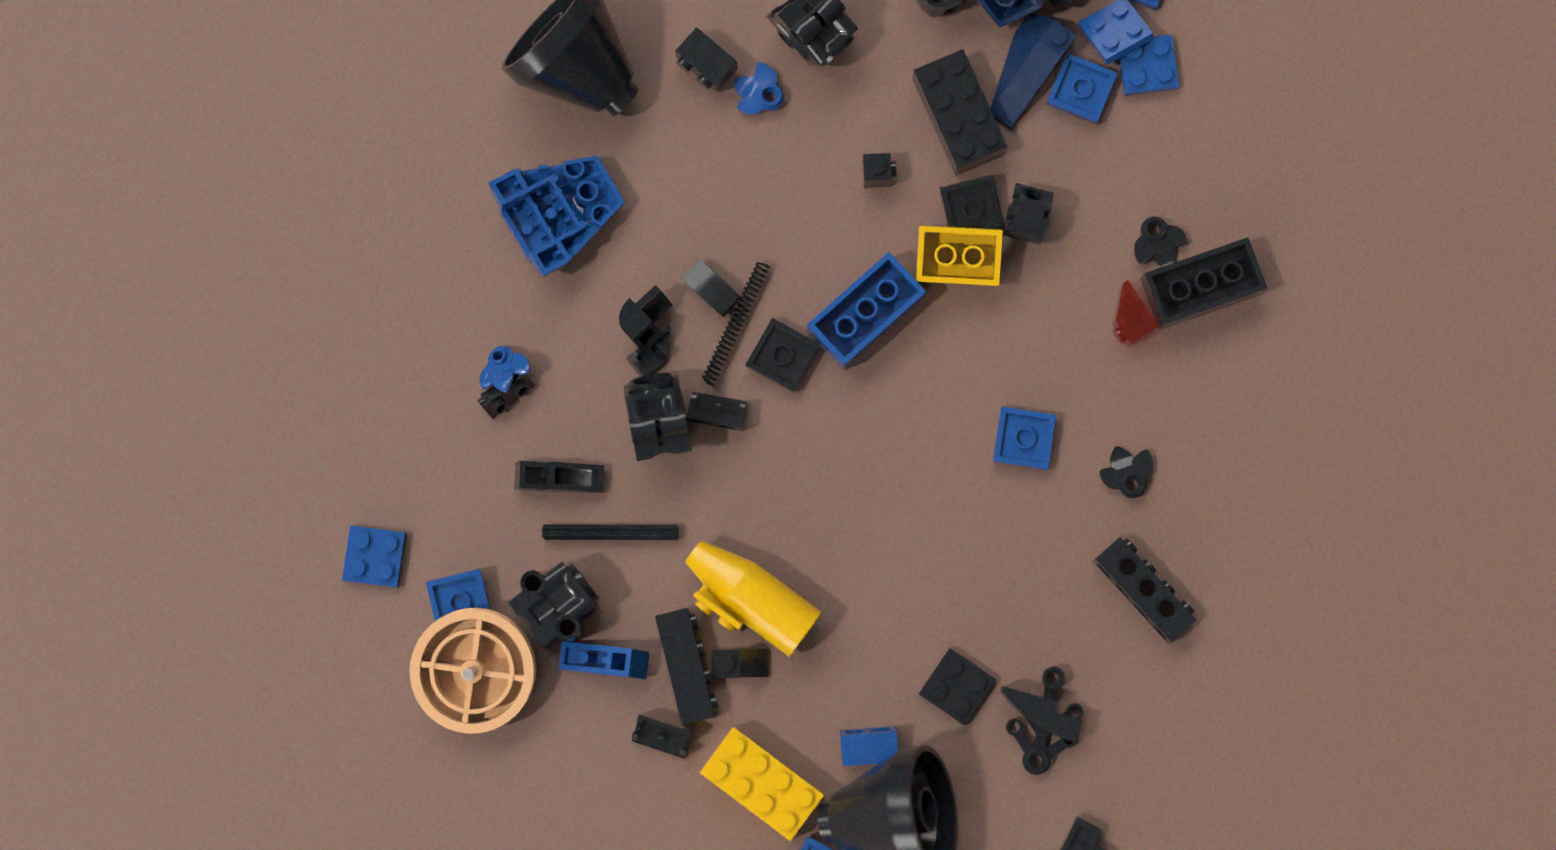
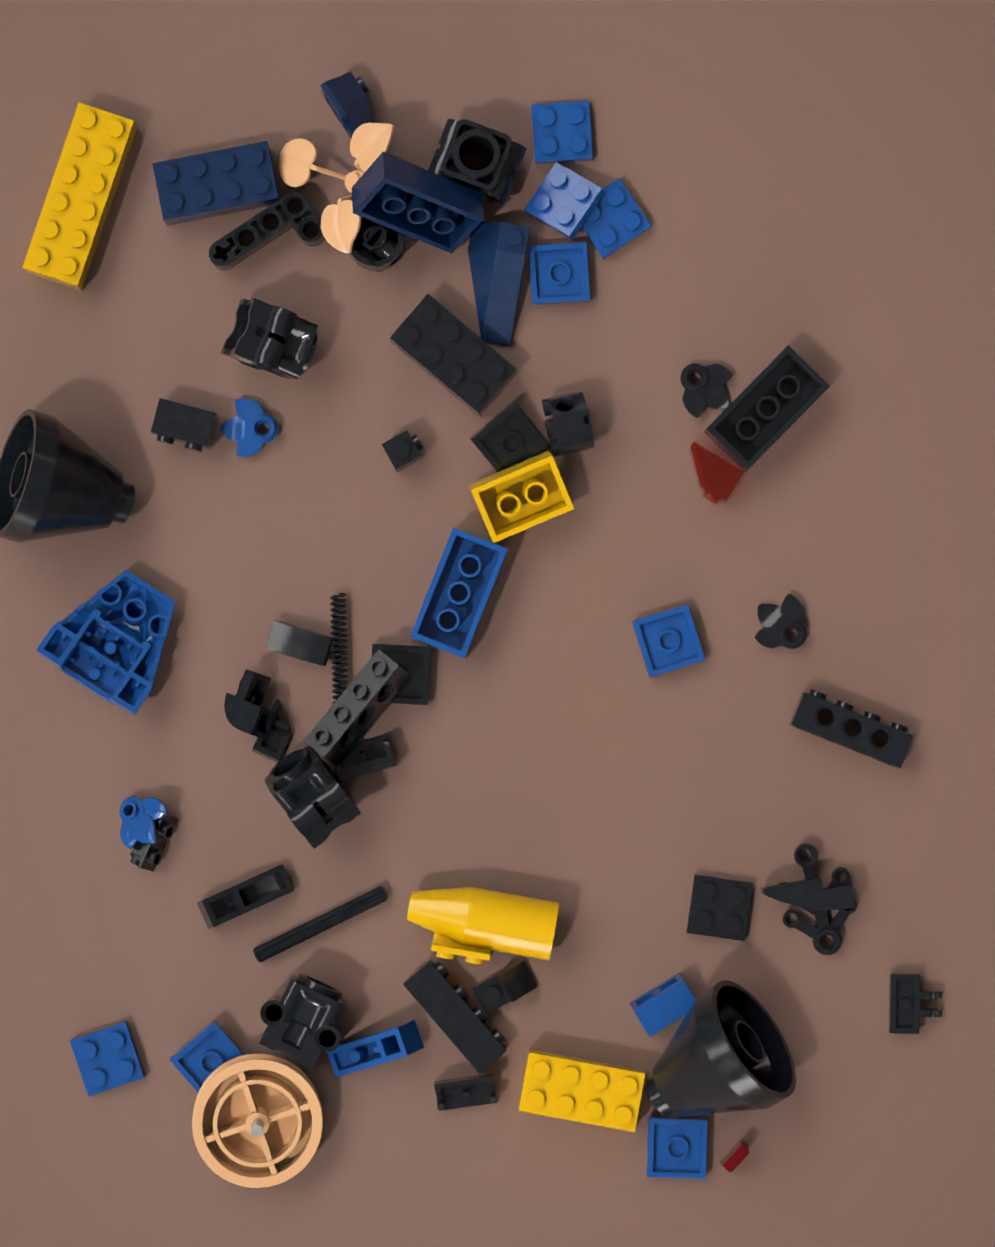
camera: 30 degrees left, 5 degrees up
none -> black brick [304,649,411,767]

